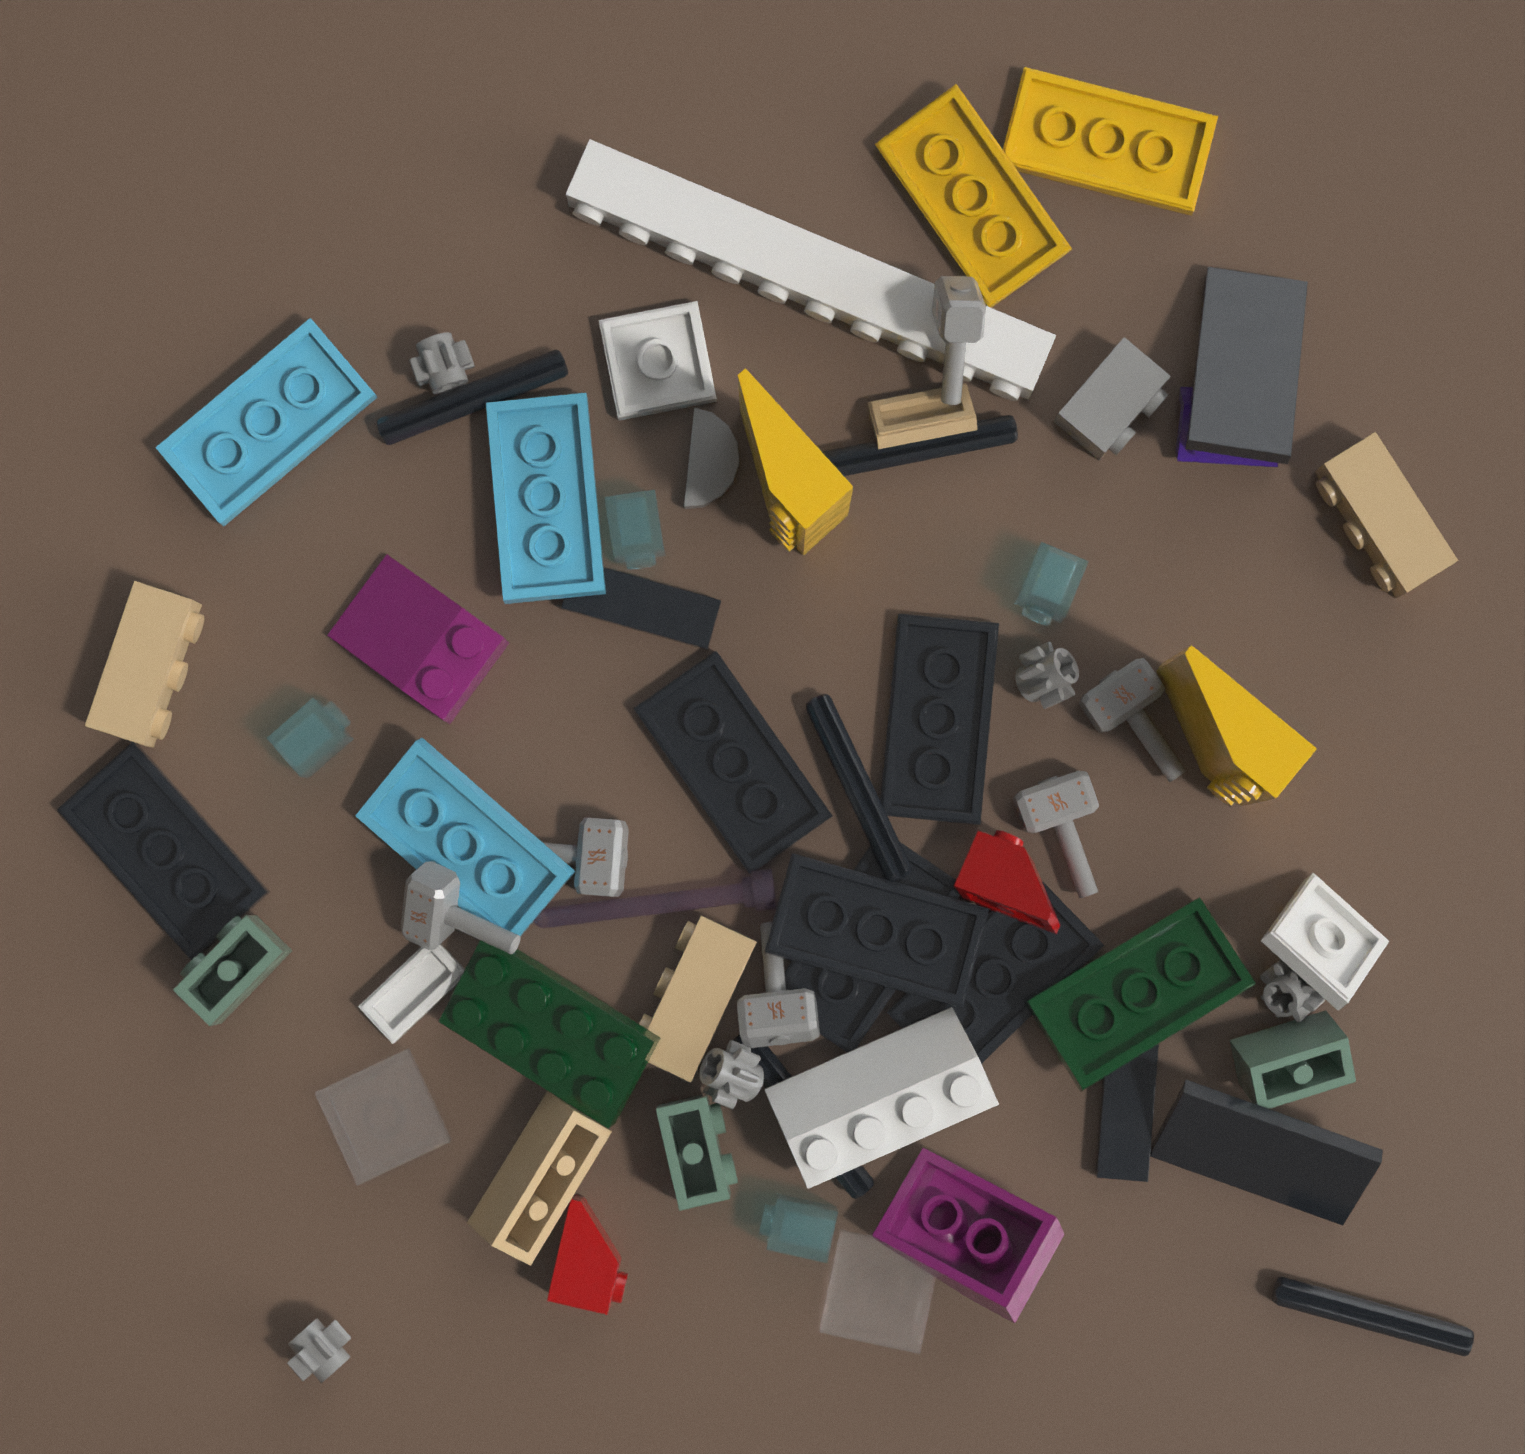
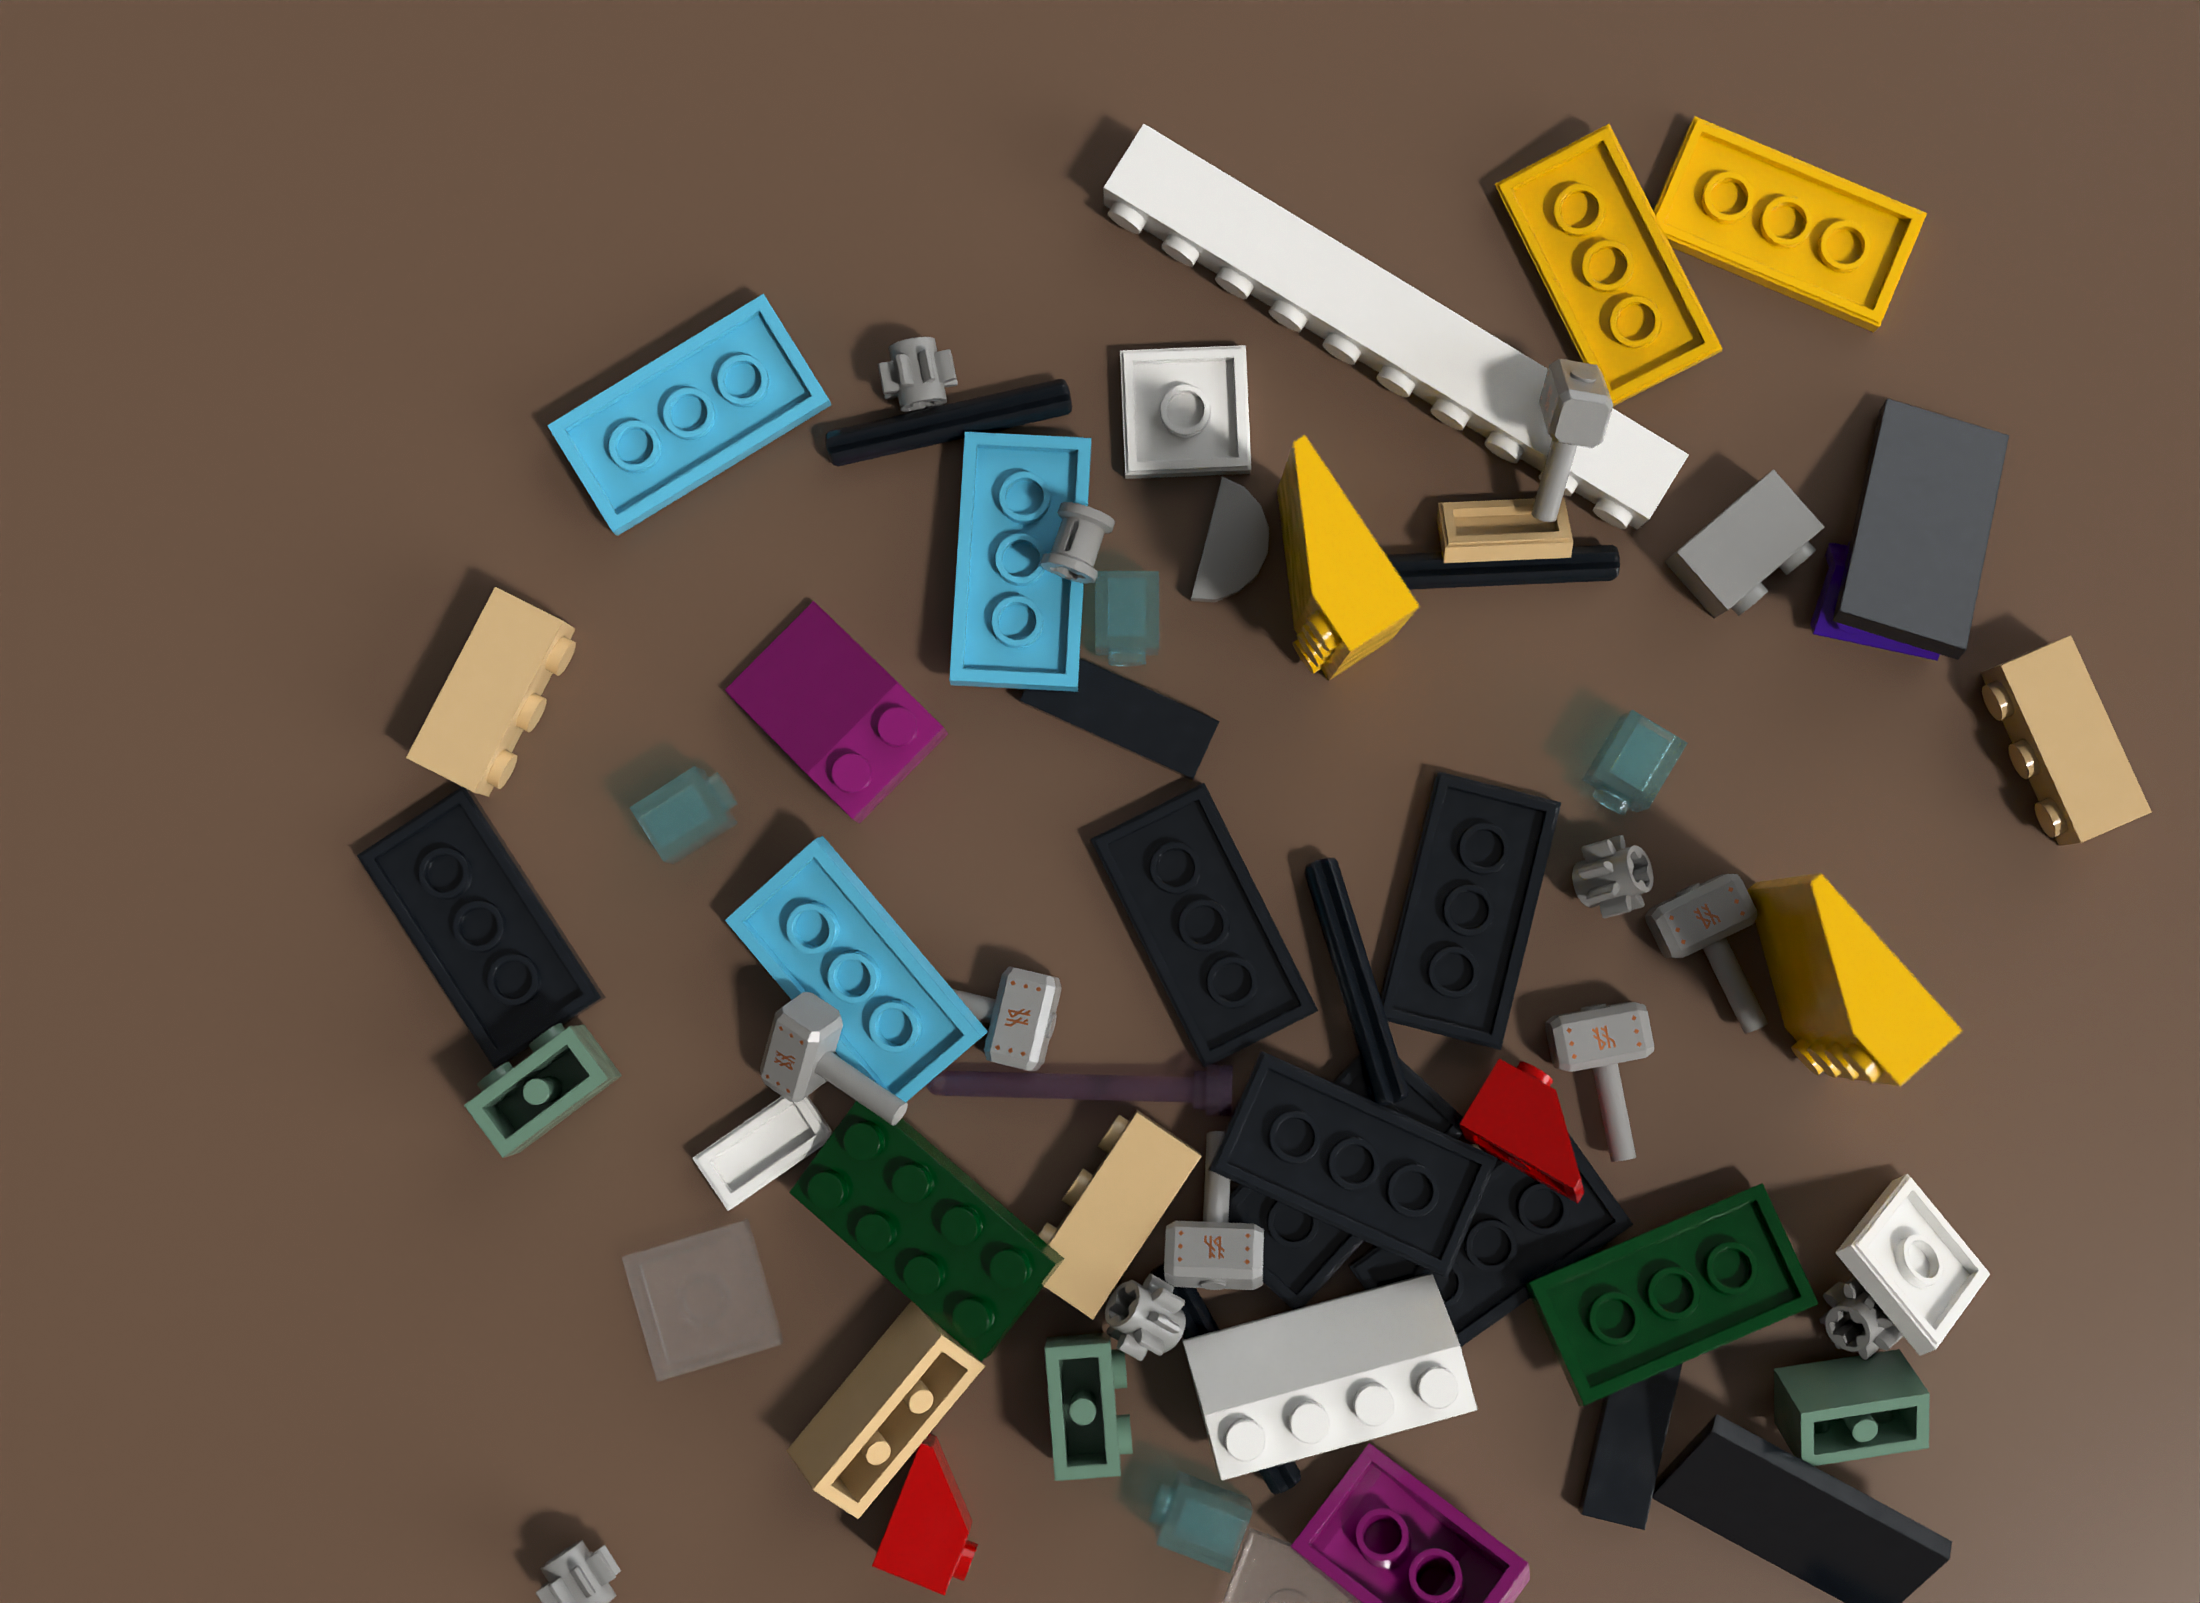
camera: 10 degrees right, 0 degrees up
none -> light grey bush [1040,502,1115,584]

